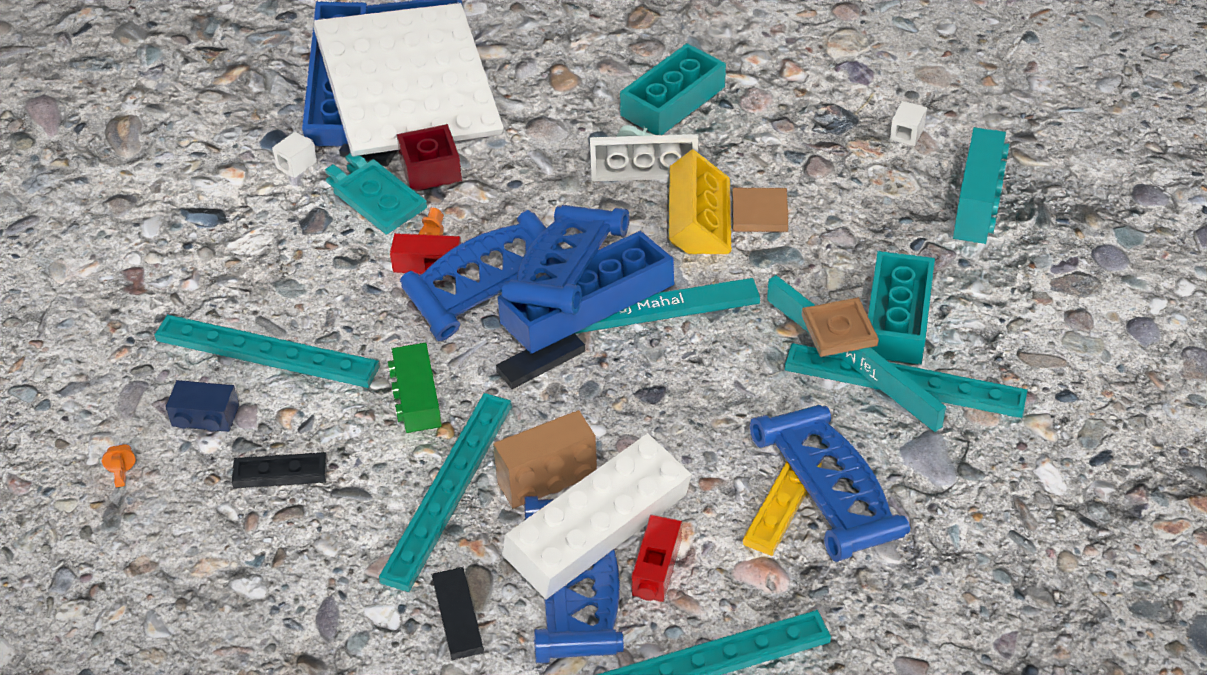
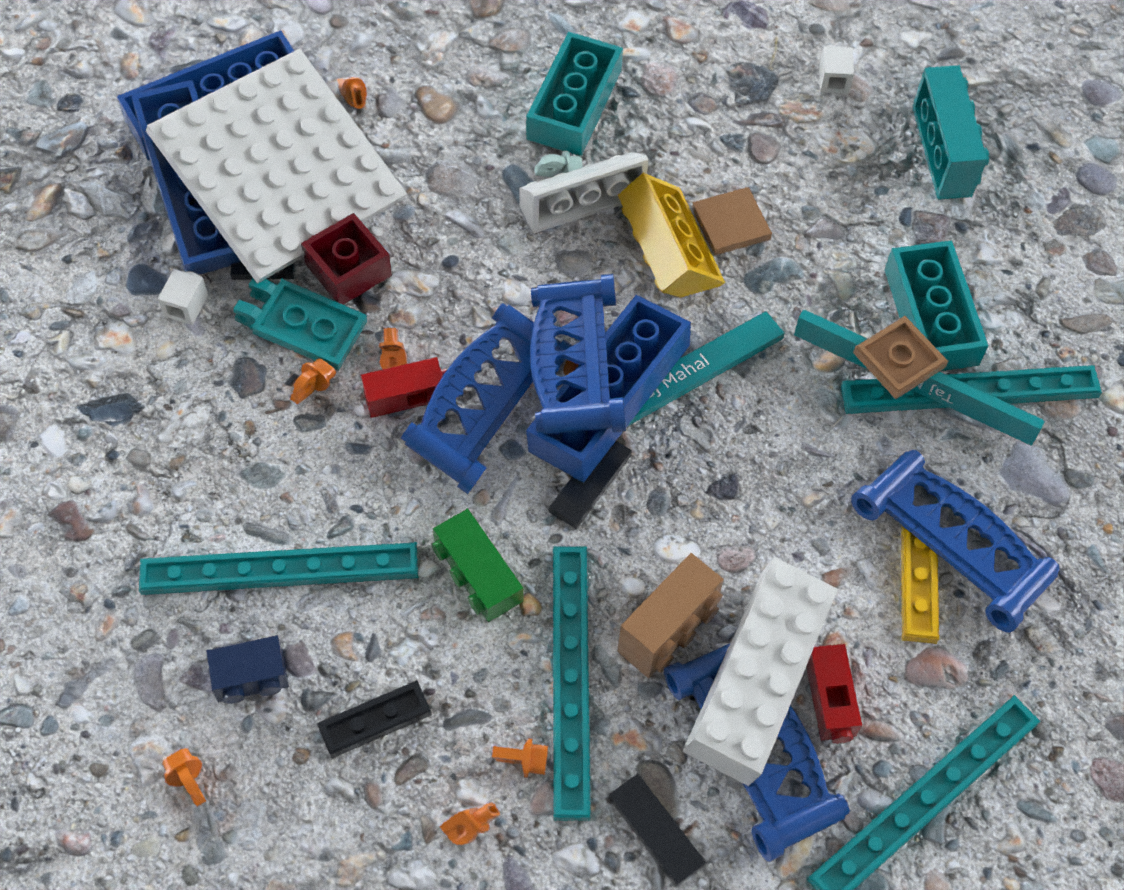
camera: 25 degrees left, 15 degrees up
none -> orange piece [290,358,336,404]
none -> orange piece [337,77,367,109]
none -> orange piece [439,803,500,845]
none -> orange piece [492,738,548,778]

